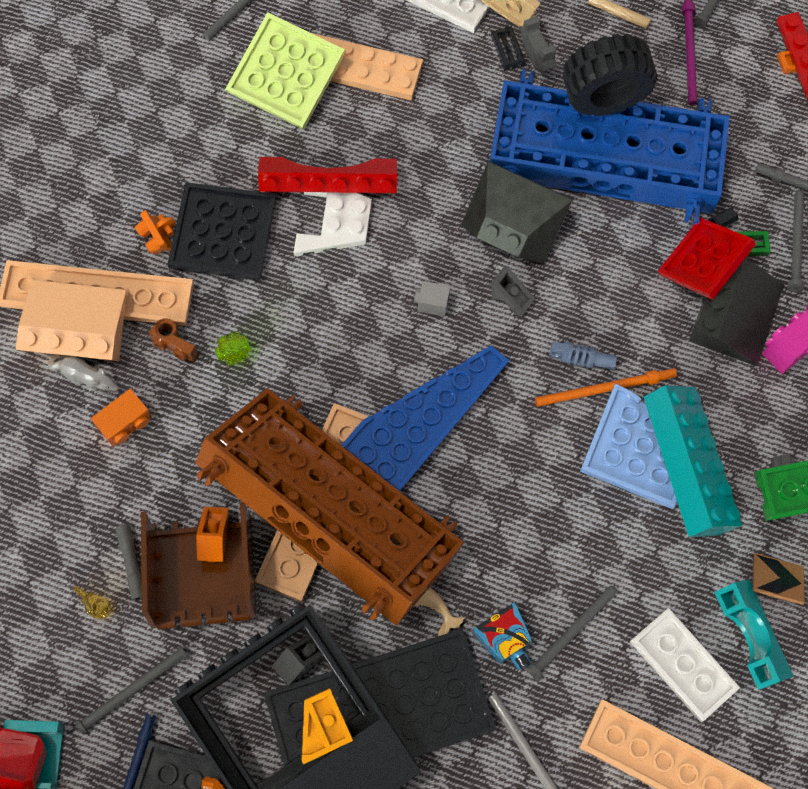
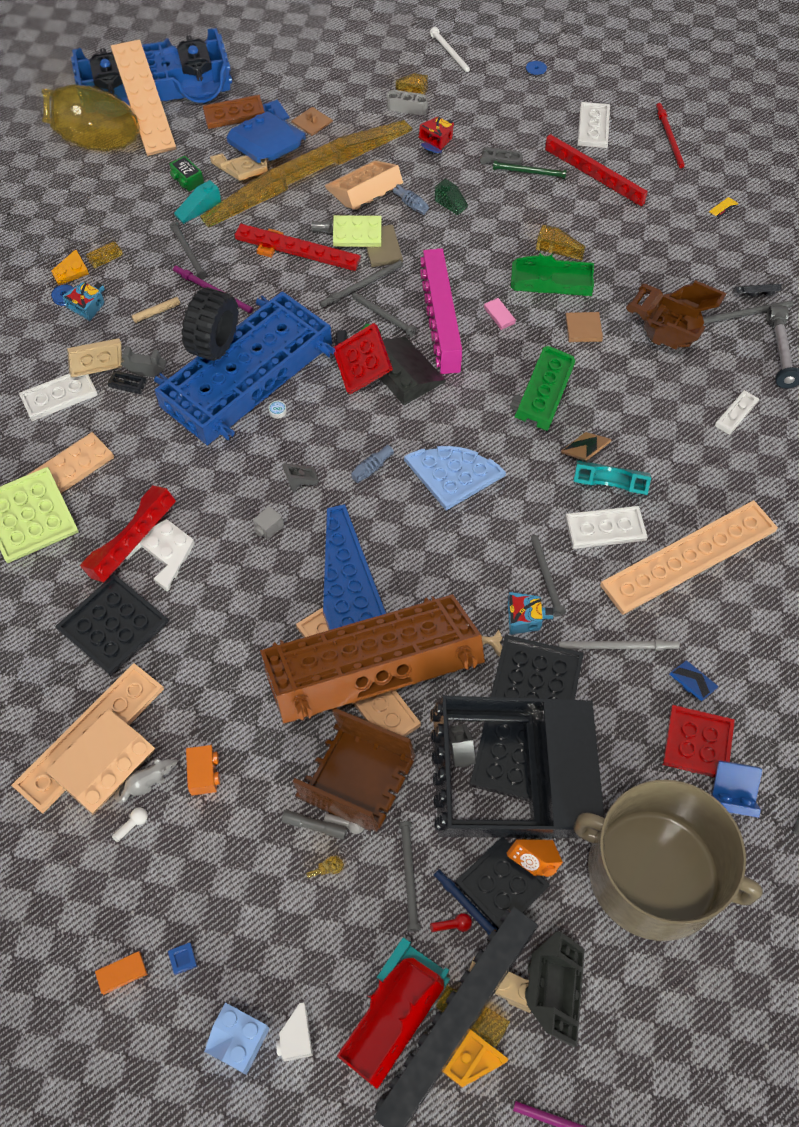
camera: 55 degrees left, 10 degrees down
orange hips [135,210,176,255] -> none
dark orange plate [149,318,198,362] -> none
orange slope [196,507,229,562] -> none
clear neon green head [214,331,252,366] -> none
light orange wing [302,688,353,764] -> none
pearl dark grey slope [461,161,573,264] -> none
orange bar [535,368,677,407] -> none
teal brick [643,385,743,537] -> none
none -> white bar [112,807,148,842]
none -> tile [269,401,287,419]
none -> red bar [430,913,472,932]

